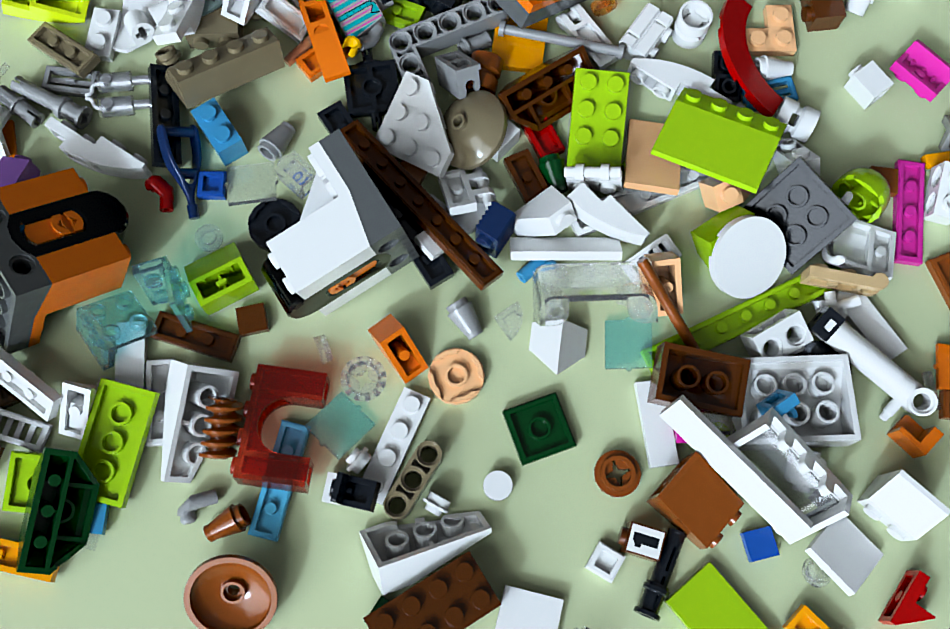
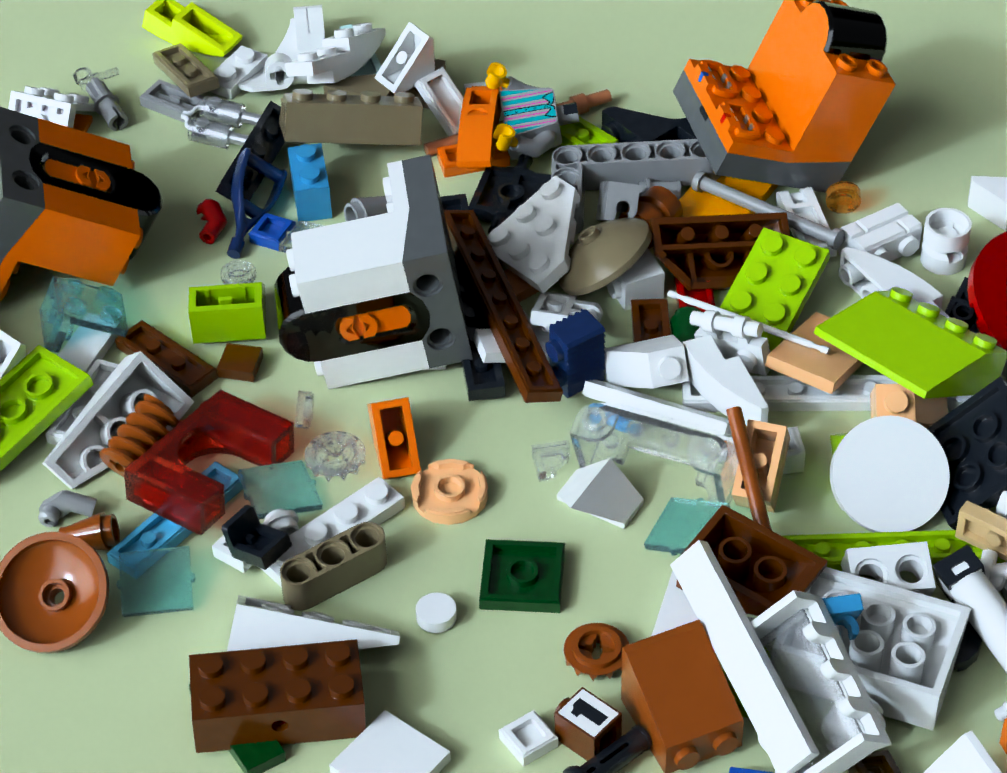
camera: 30 degrees right, 30 degrees down
light grey pin [10,76,93,129] -> none
white slope [44,116,153,179] -> none
clear light blue bracket [132,256,195,333] -> none
white plate [423,491,451,517] -> none
light grey cone [446,297,483,340] -> none
none -> clear light blue piece [116,546,196,617]
none -> white piece [667,290,830,355]

